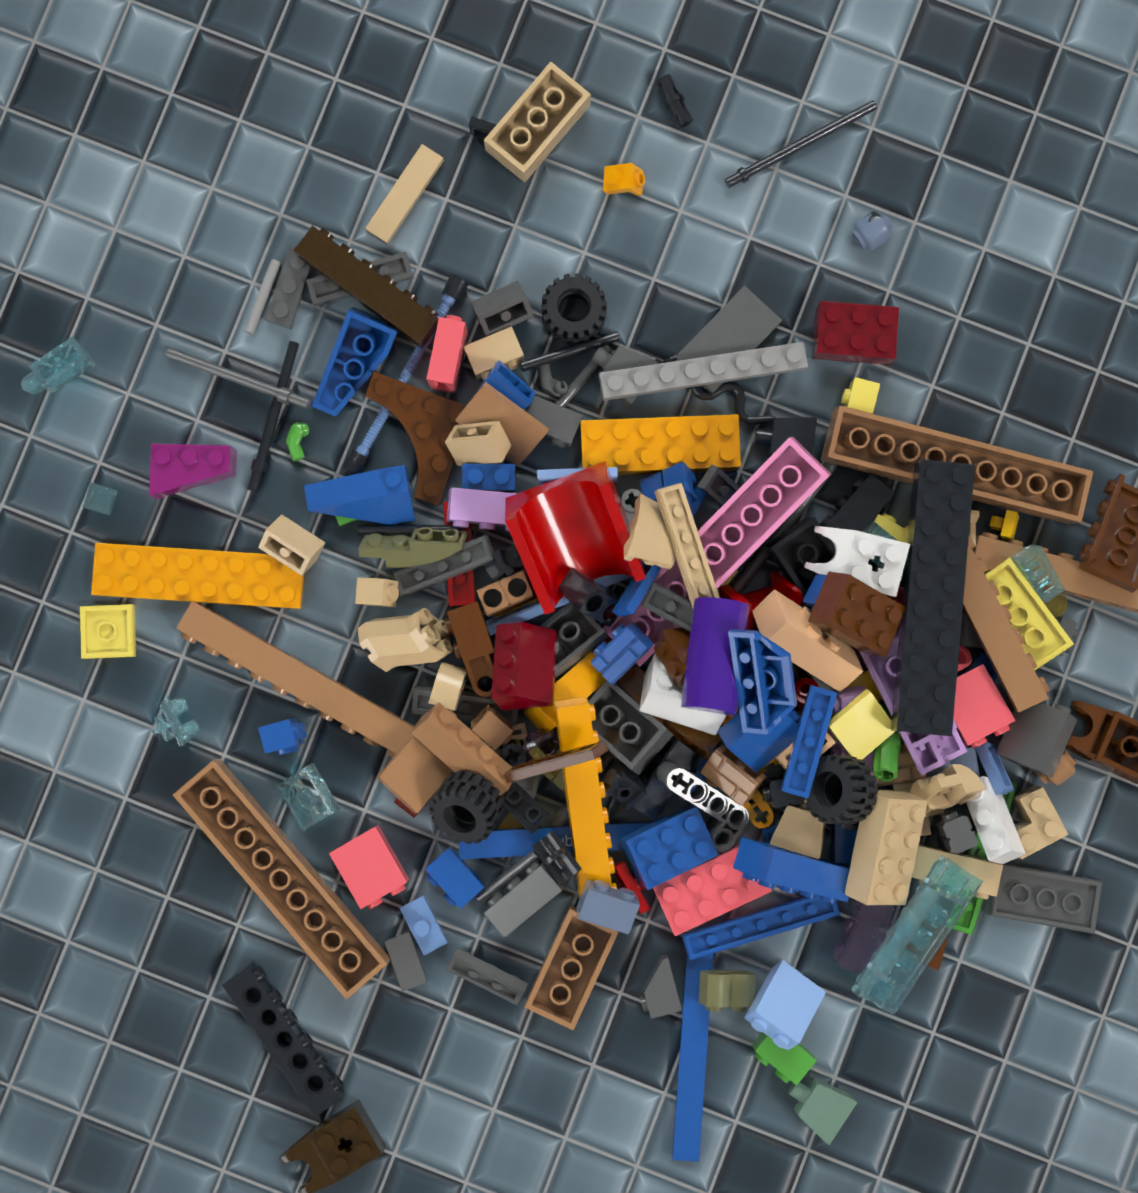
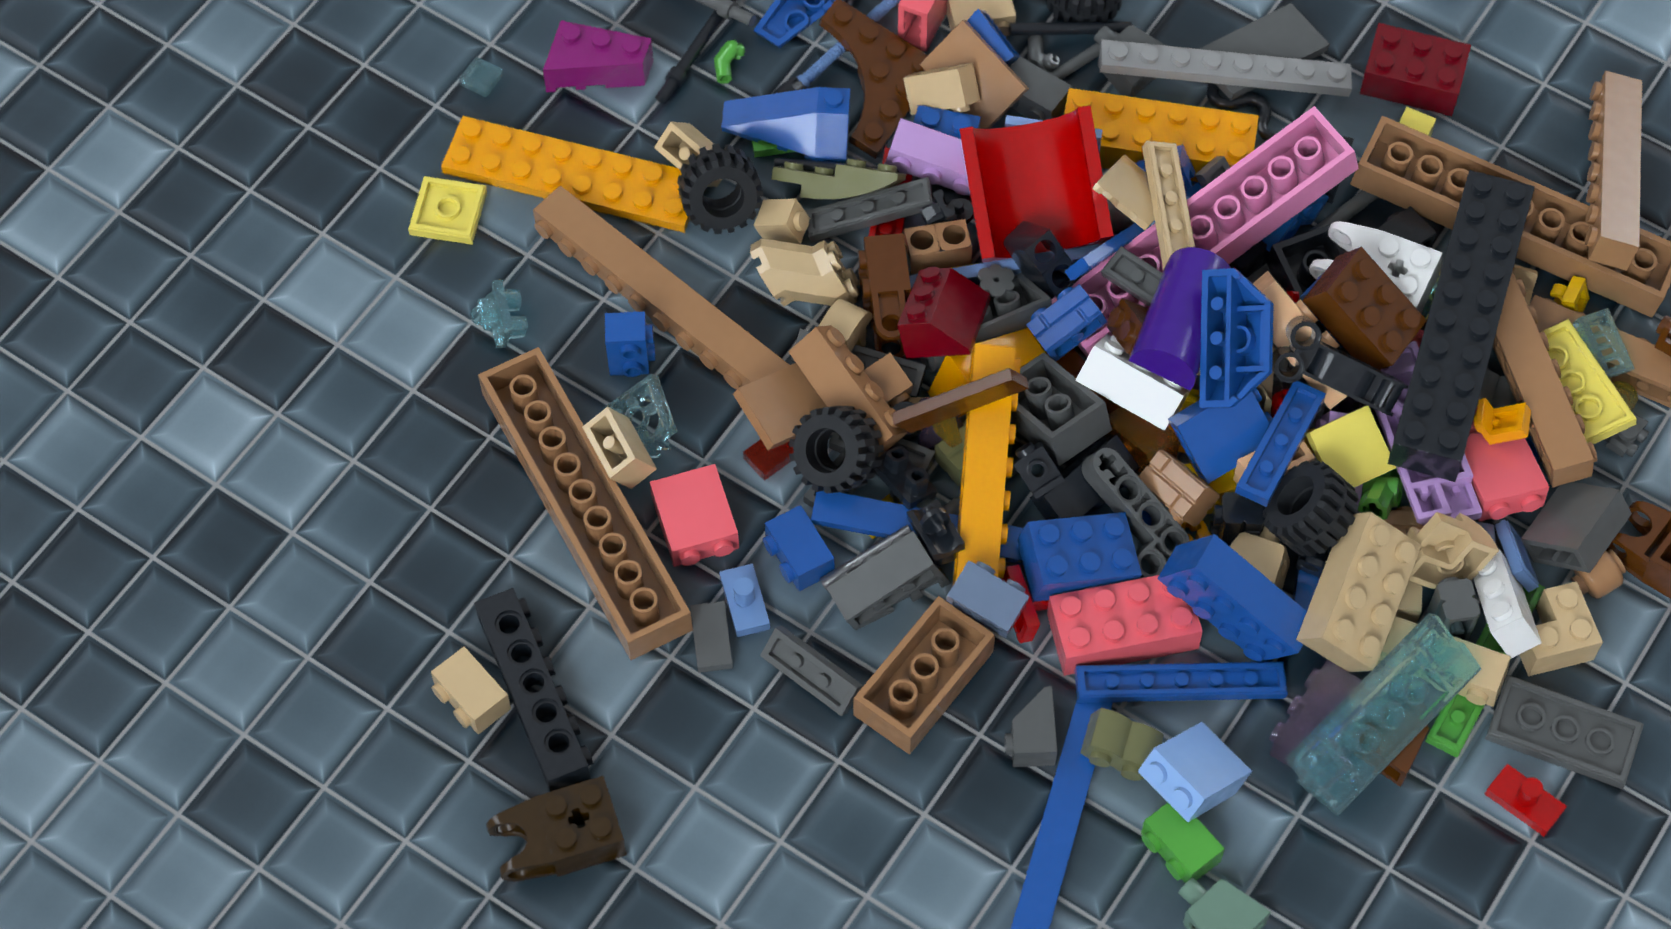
camera: 15 degrees right, 25 degrees down
none -> tan brick [431,647,511,734]
none -> tan brick [582,407,657,489]
none -> black tyre [677,144,763,234]
none -> dark grey plant [978,264,1014,298]
none -> black piece [1272,316,1409,416]
none -> light orange bracket [1473,398,1531,445]
none -> red tile [1485,764,1567,837]
none -> medium nougat brick [1585,71,1642,271]

